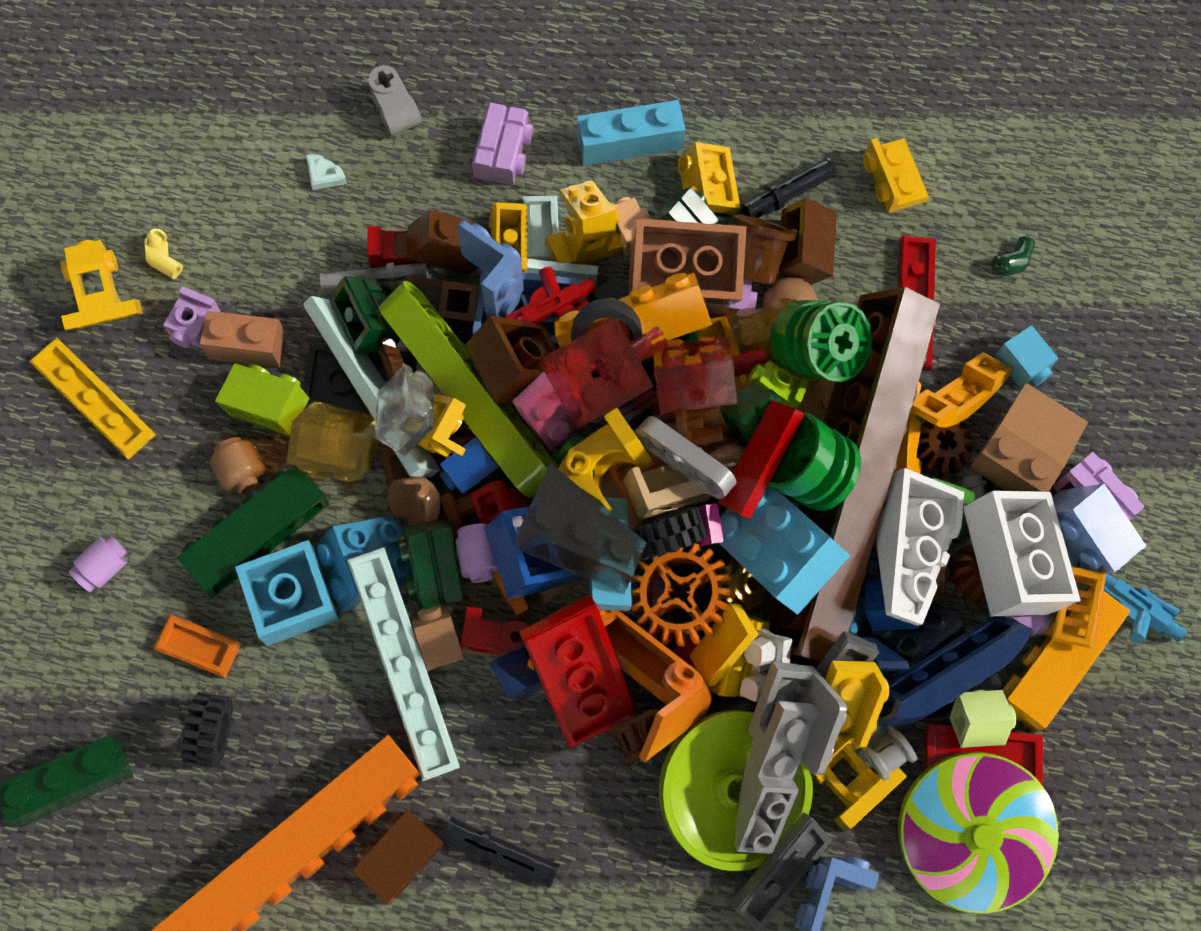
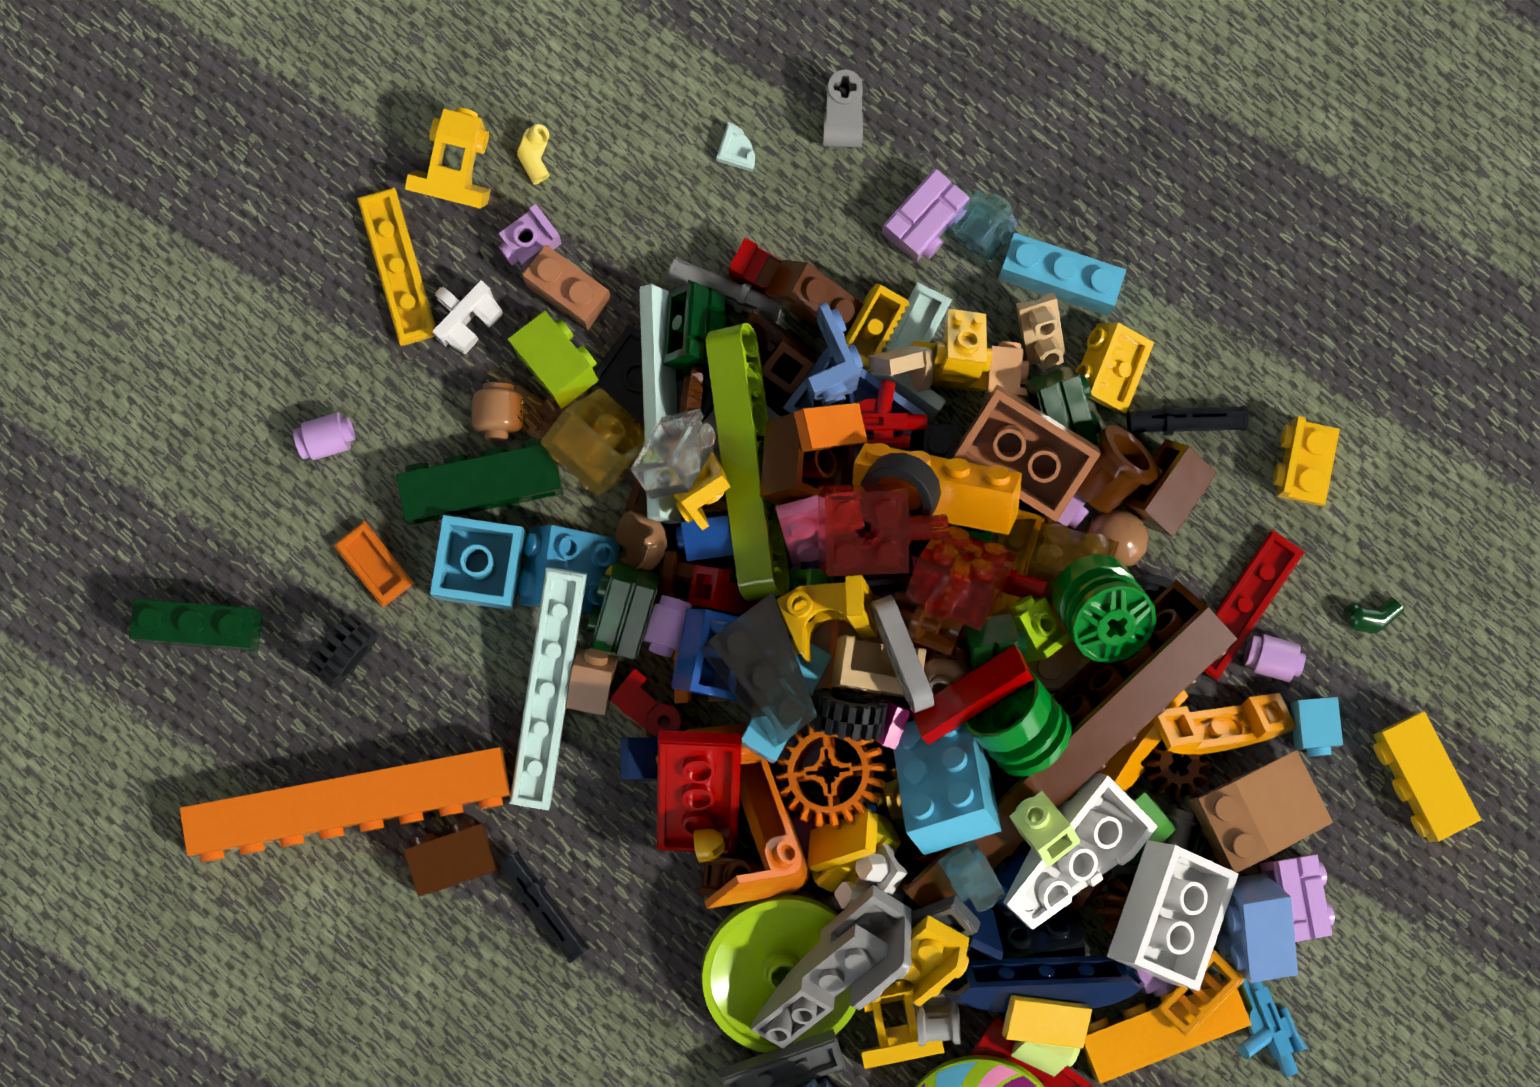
camera: 30 degrees right, 10 degrees up
none -> white hips [432,280,503,354]
none -> yellow hinge [694,829,725,863]
none -> orange tile [794,403,868,452]
none -> tan tile [869,345,934,392]
none -> clear light blue brick [938,840,1007,912]
none -> clear light blue brick [950,190,1018,261]
none -> yellow tile [1002,995,1092,1048]
none -> yellowish green brick [1009,791,1081,867]
none -> tan hips [1016,292,1065,369]
none -> lavender brick [1243,634,1306,682]
none -> yellow brick [1373,711,1481,842]

